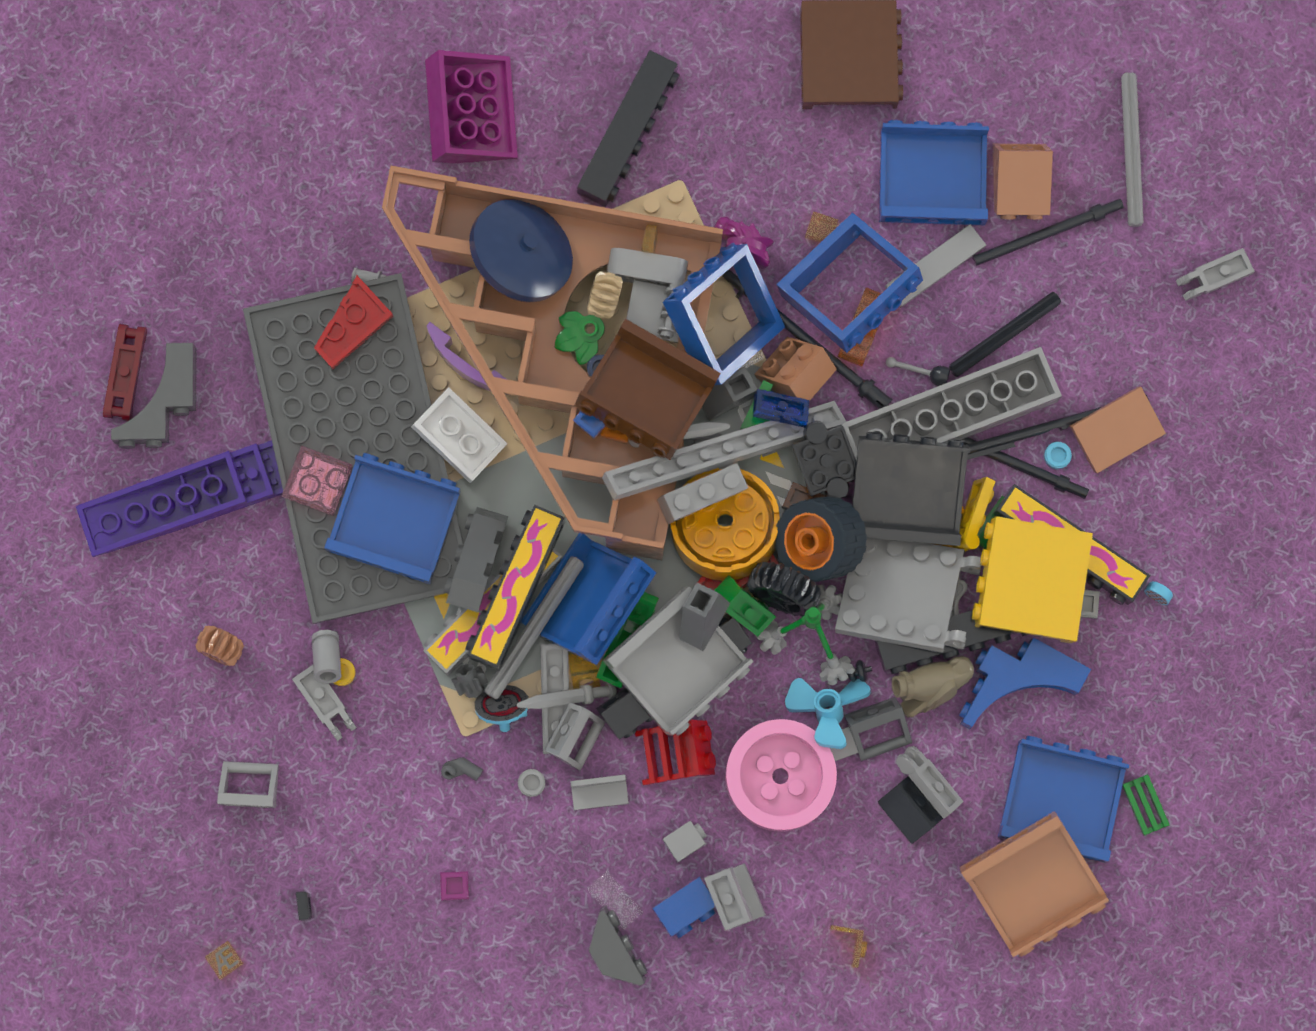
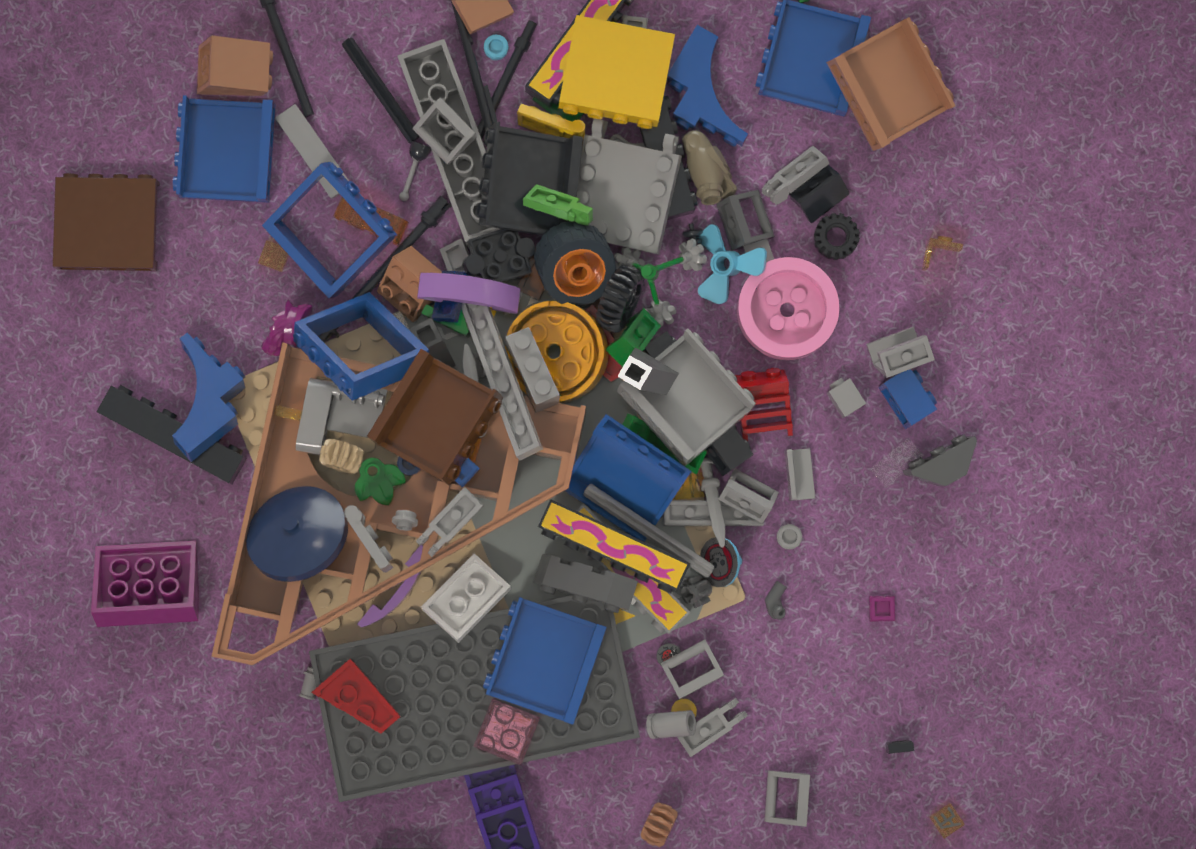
camera: 85 degrees left, 5 degrees up
none -> blue arch [172,333,246,462]
none -> light grey hinge [344,505,393,573]
none -> light grey plate [392,510,418,531]
none -> light grey tile [413,97,477,165]
none -> light grey hinge [416,487,484,557]
none -> medium lavender slope [417,273,520,314]
none -> bright green hinge [523,184,593,226]
none -> tile [656,643,681,668]
none -> light grey tile [661,640,724,699]
none -> black tyre [813,213,860,260]

